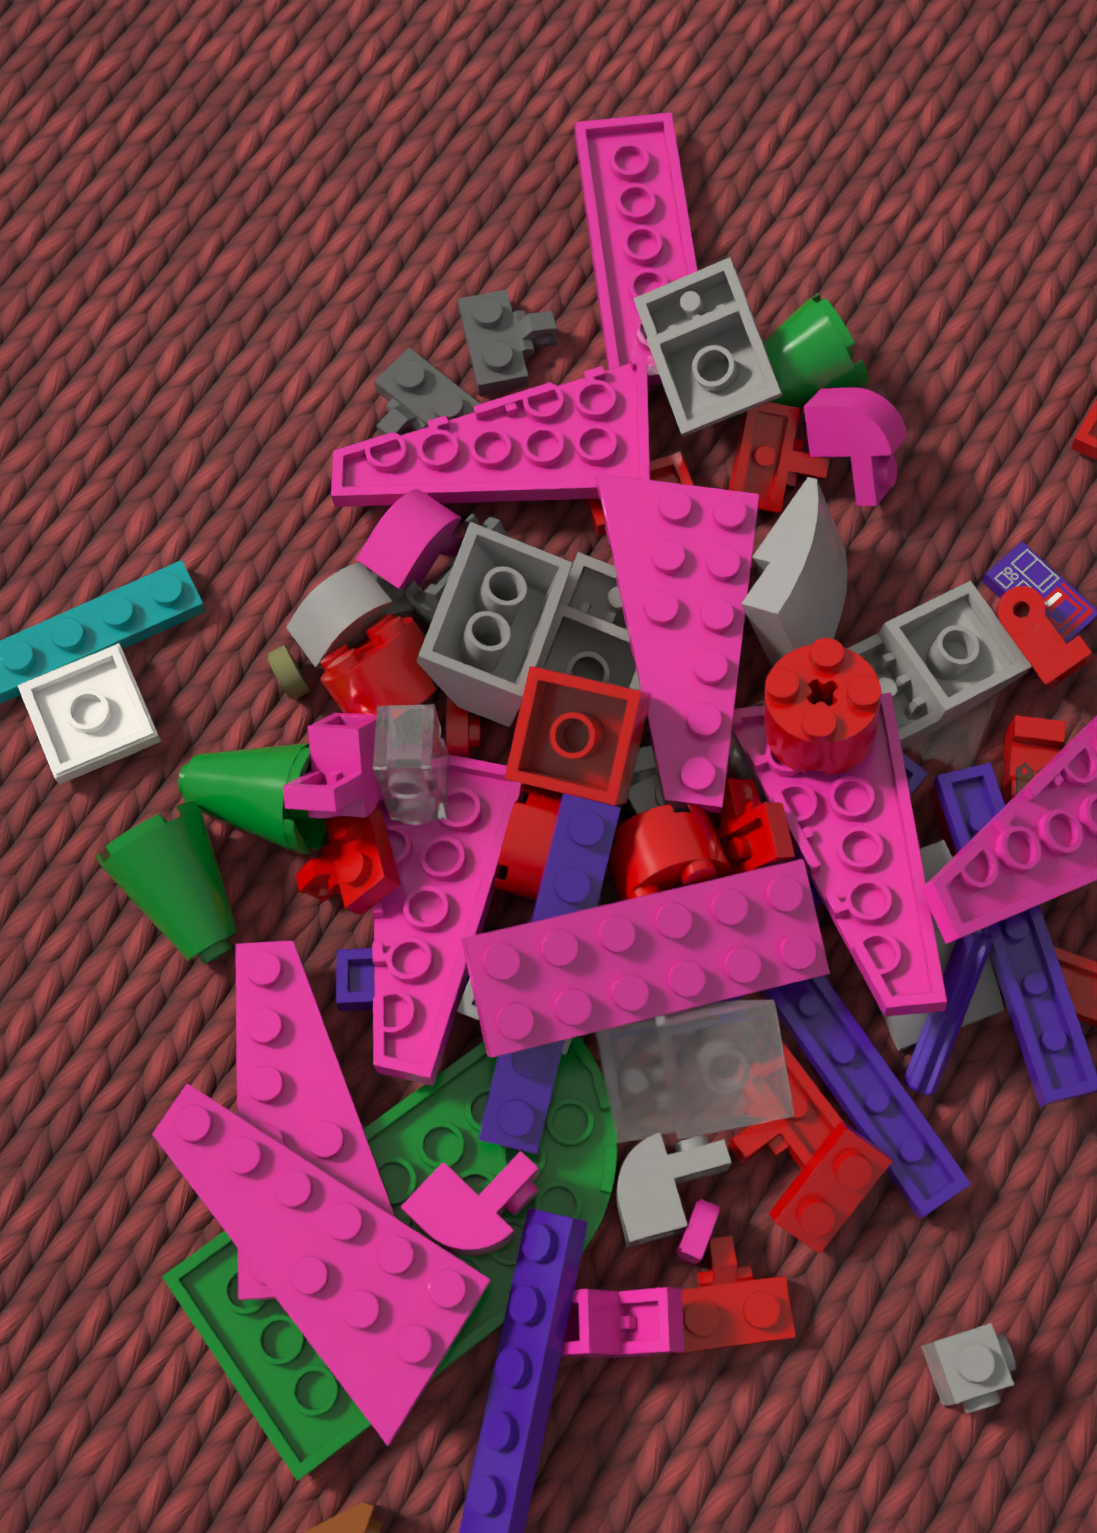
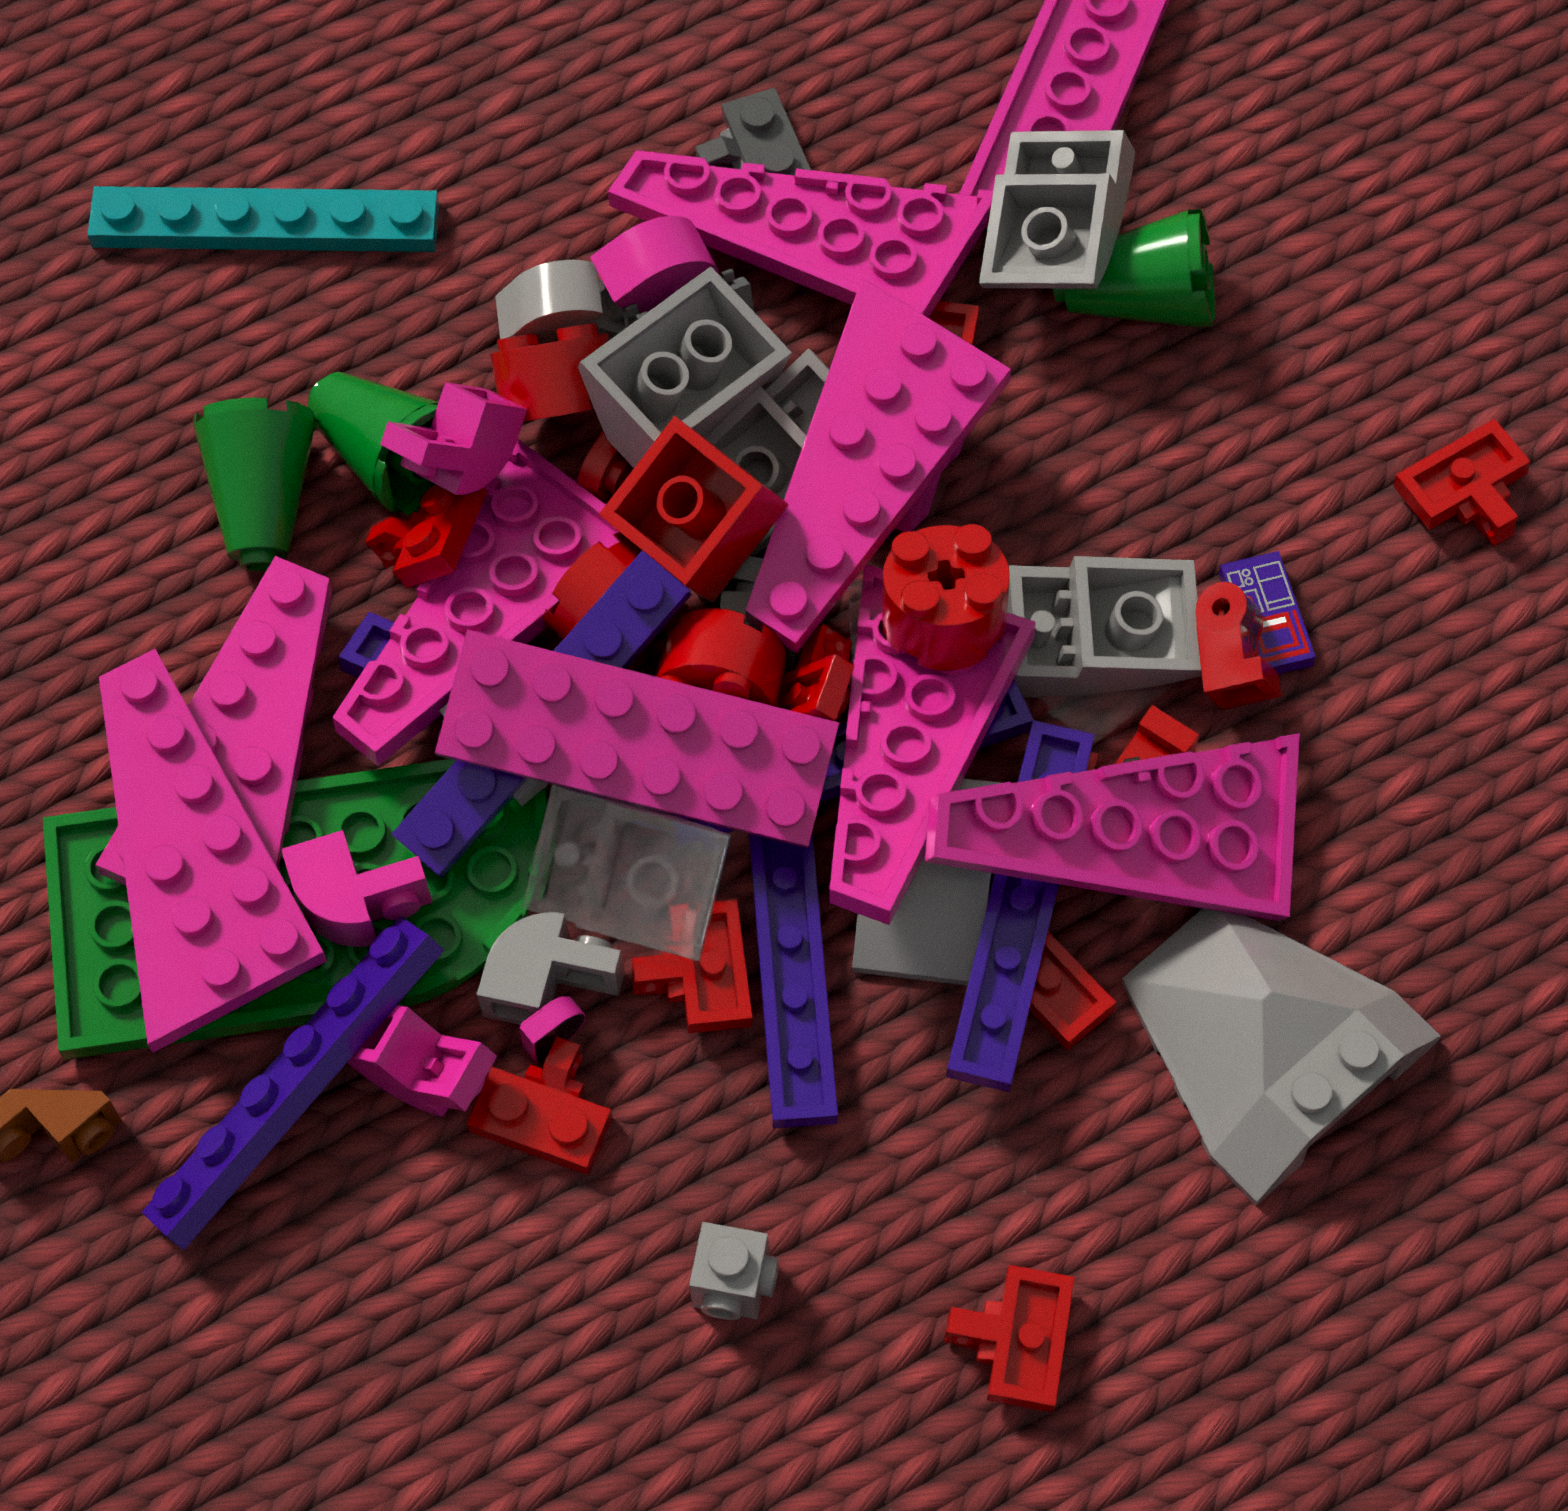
camera: 30 degrees right, 5 degrees down
white plate [18,644,161,785] -> none
olive tile [267,644,311,700] -> none
clear brick [373,705,450,825] -> none
dark grey hinge [458,289,557,396] -> none
red hinge [728,402,830,513] -> none
light grey slope [741,477,848,668] -> none
red plate [769,1121,893,1254] -> none
dark pink brick [804,388,907,506] -> none
dark purple axle [903,931,993,1096] -> none

